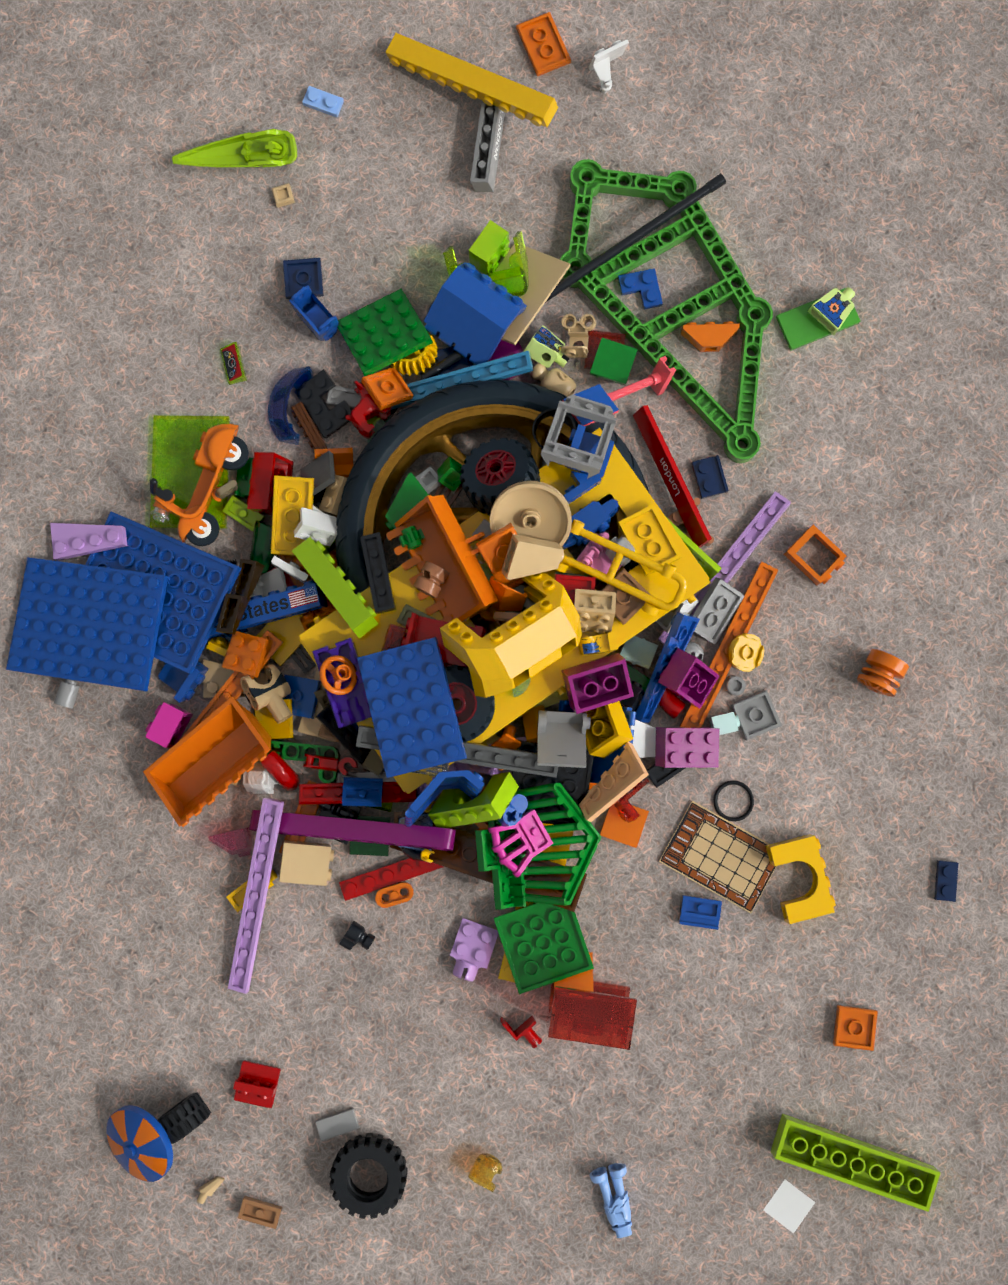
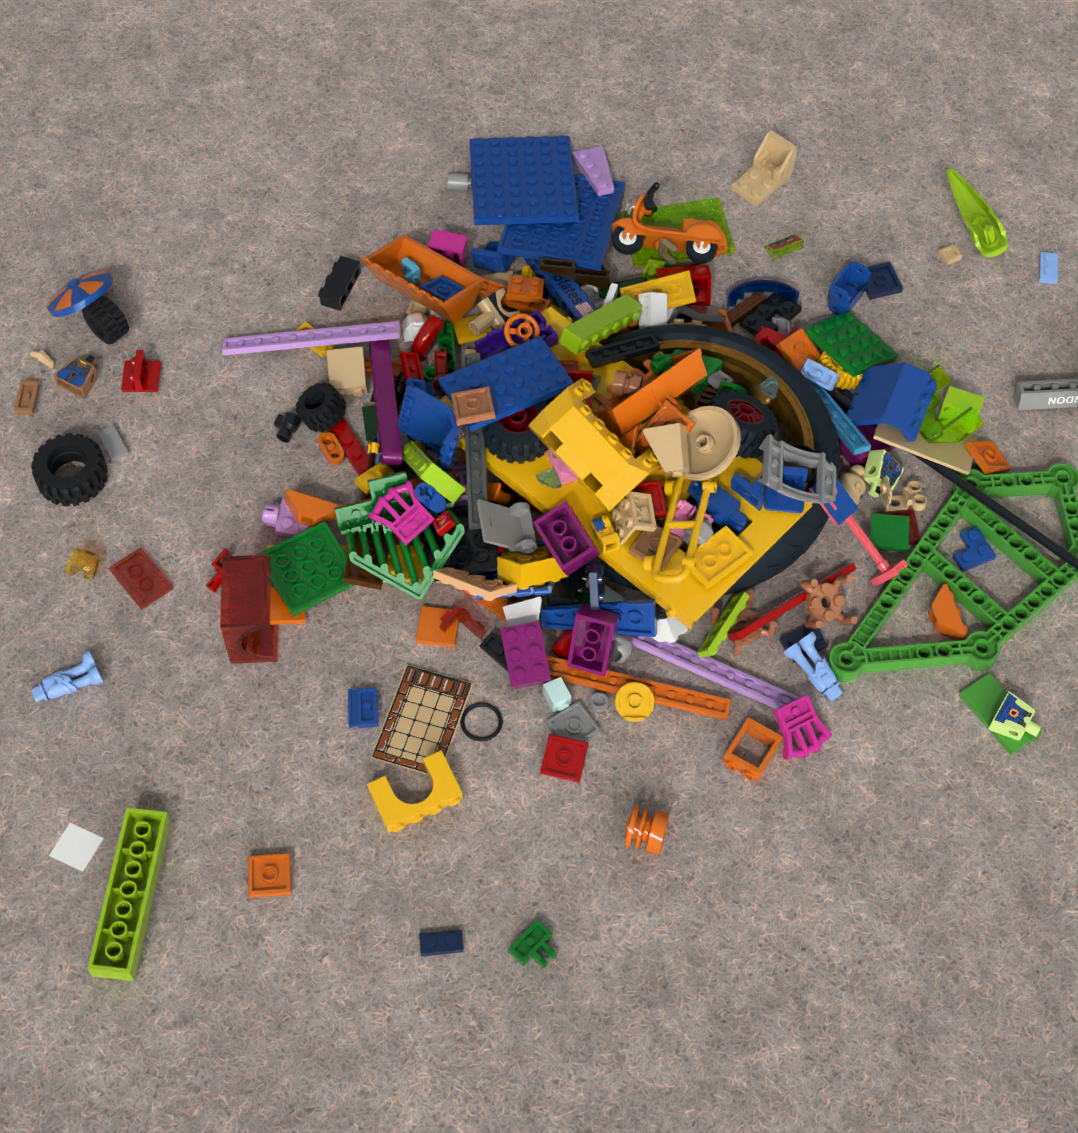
camera: 75 degrees right, 25 degrees down
clear pink slope [208,827,254,857] -> none
light grey plate [693,577,744,645] -> none
none -> torso [53,355,98,399]
none -> clear red tile [109,547,173,610]
none -> orange slope [285,489,340,527]
none -> black tyre [295,382,347,432]
none -> black brick [318,256,361,311]
none -> yellow plate [354,462,395,495]
none -> medium azure bracket [401,257,421,285]
none -> blue plate [419,275,465,302]
none -> red tile [432,510,456,536]
none -> nougat tile [451,386,496,426]
none -> green hinge [508,920,557,968]
none -> red tile [540,734,589,783]
none -> dark blue plate [589,558,605,610]
none -> tan bracket [731,130,798,206]
none -> clear light blue tile [759,374,779,399]
none -> dark pink plate [773,694,832,760]
none -> light blue piece [783,632,843,701]
none -> nougat plate [800,575,858,629]
none -> light blue plate [801,358,840,391]
none -> orange tile [965,440,1011,474]

